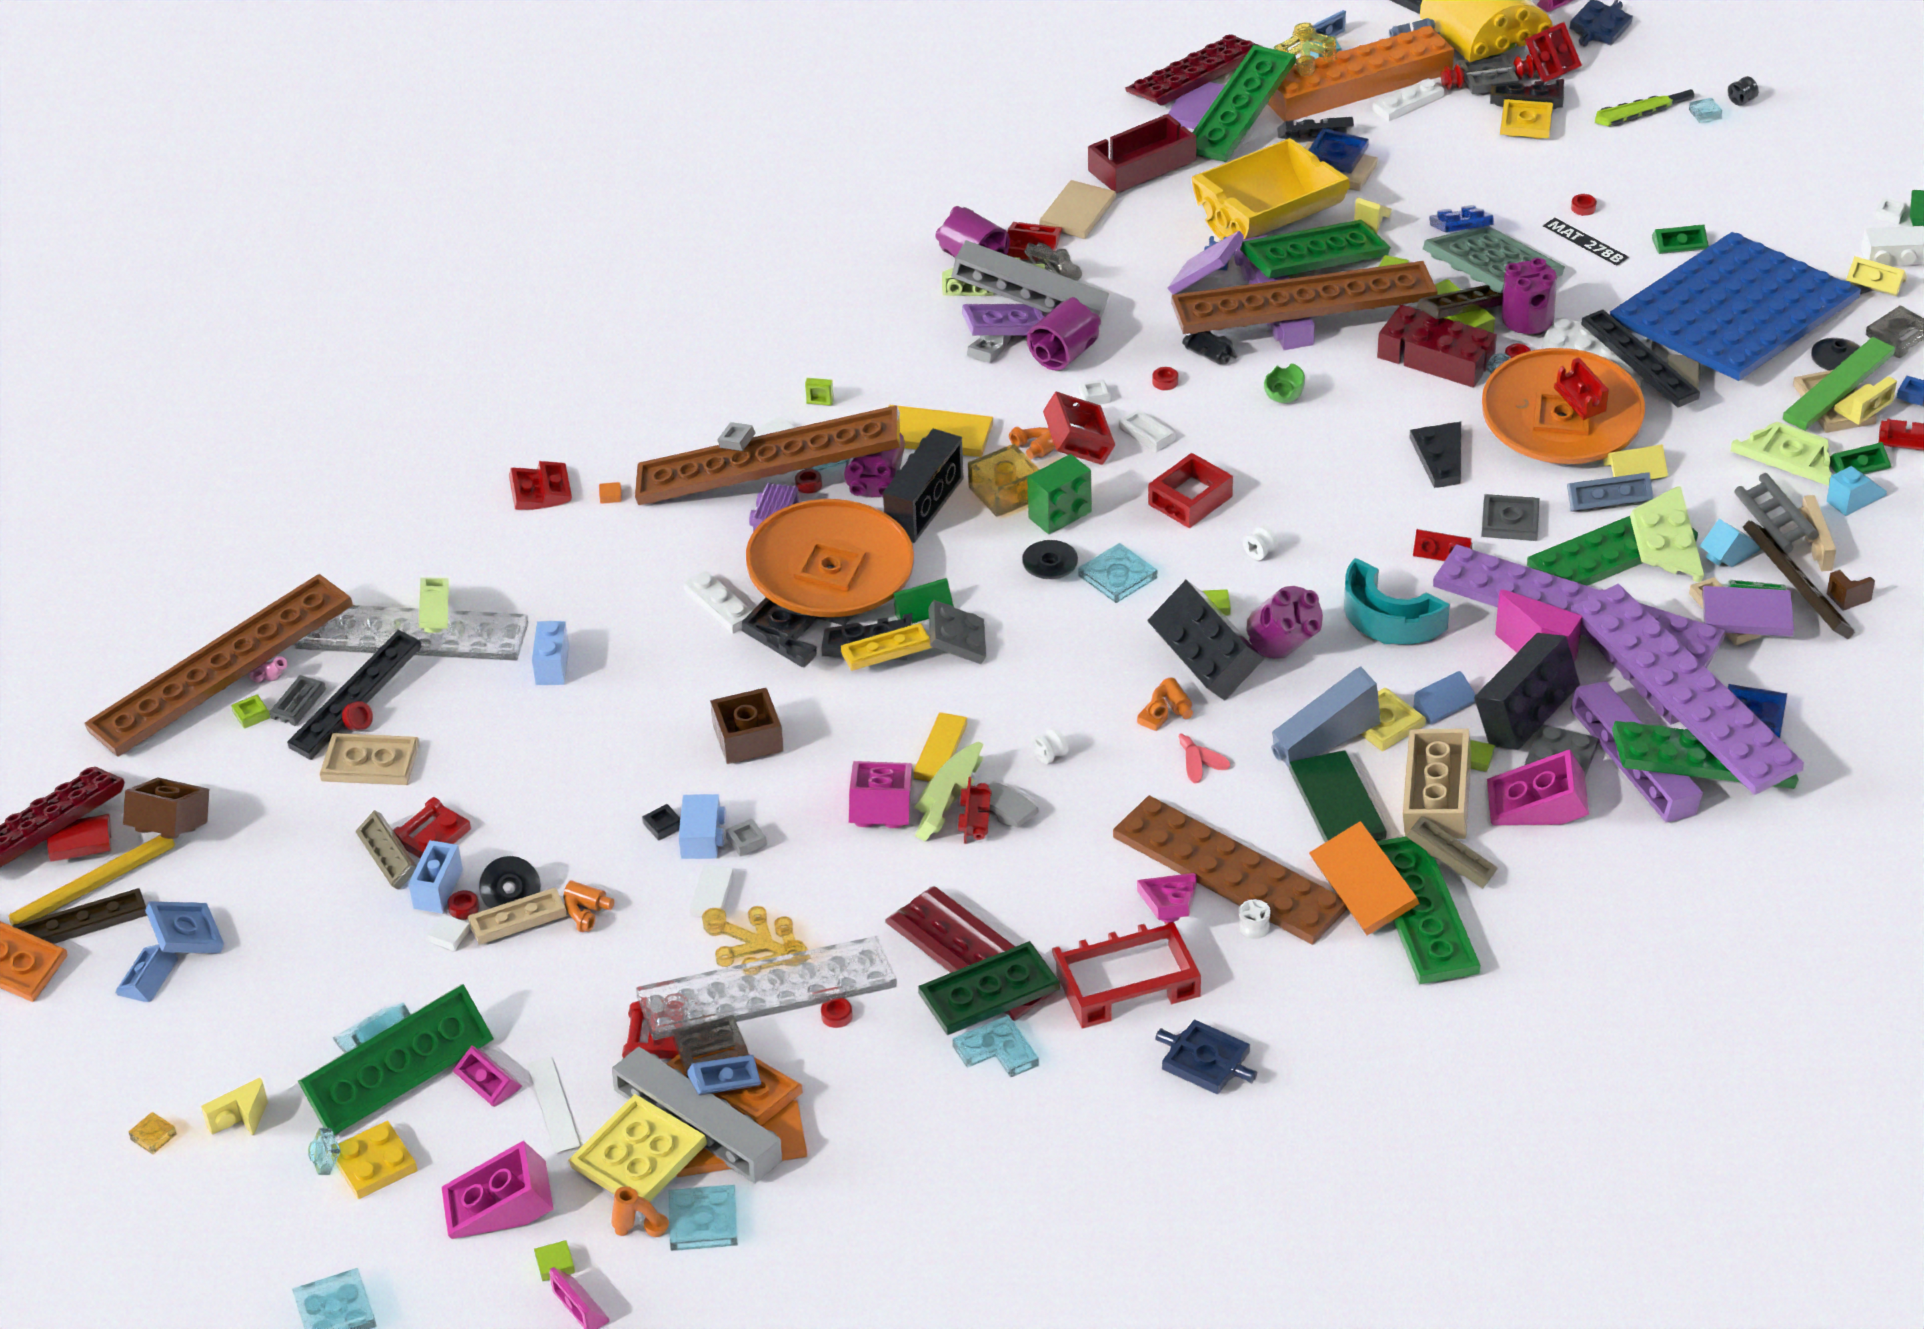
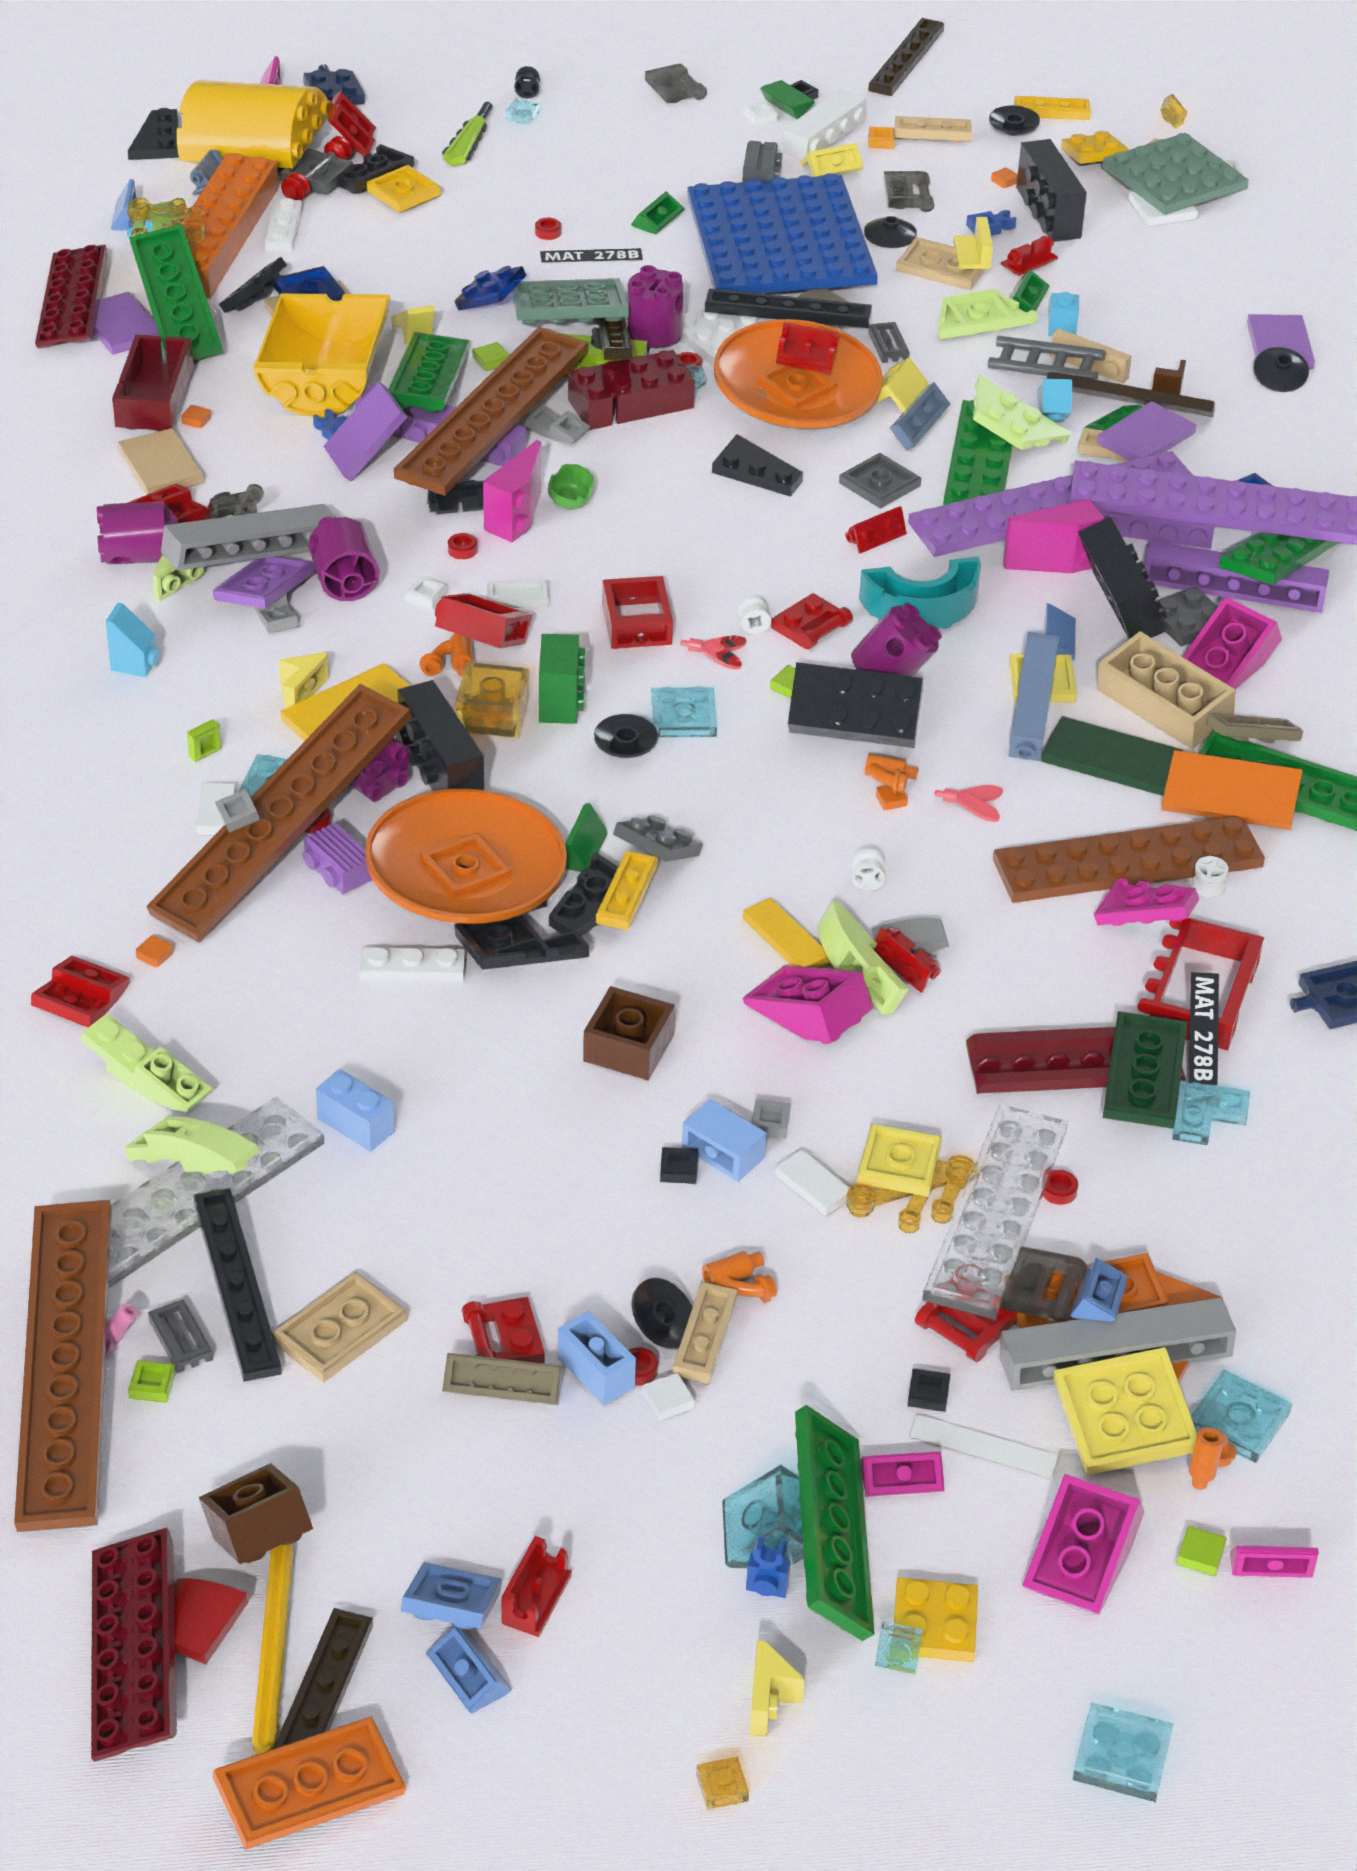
camera: 55 degrees left, 0 degrees up
red tile [342,701,373,731] -> none
bright green tile [1783,337,1895,431] -> none
none -> yellowish green slope [81,1013,213,1113]
none -> medium azure slope [106,603,160,677]
none -> orange piece [181,405,211,428]
none -> light yellow slope [279,653,329,709]
none -> dark pink slope [483,440,541,543]
none -> red hinge [501,1536,572,1637]
none -> light grey slope [524,404,590,443]
none -> clear smoke plate [645,63,707,103]
none -> piece [680,635,747,669]
none -> dark grey brick [742,140,783,182]
none -> blue plate [746,1537,791,1598]
none -> red plate [771,593,853,650]
none -> light yellow tile [857,1123,942,1197]
none -> dark grey tile [868,322,910,363]
none -> black tile [907,1368,951,1412]
none -> black sticker [1189,972,1219,1085]

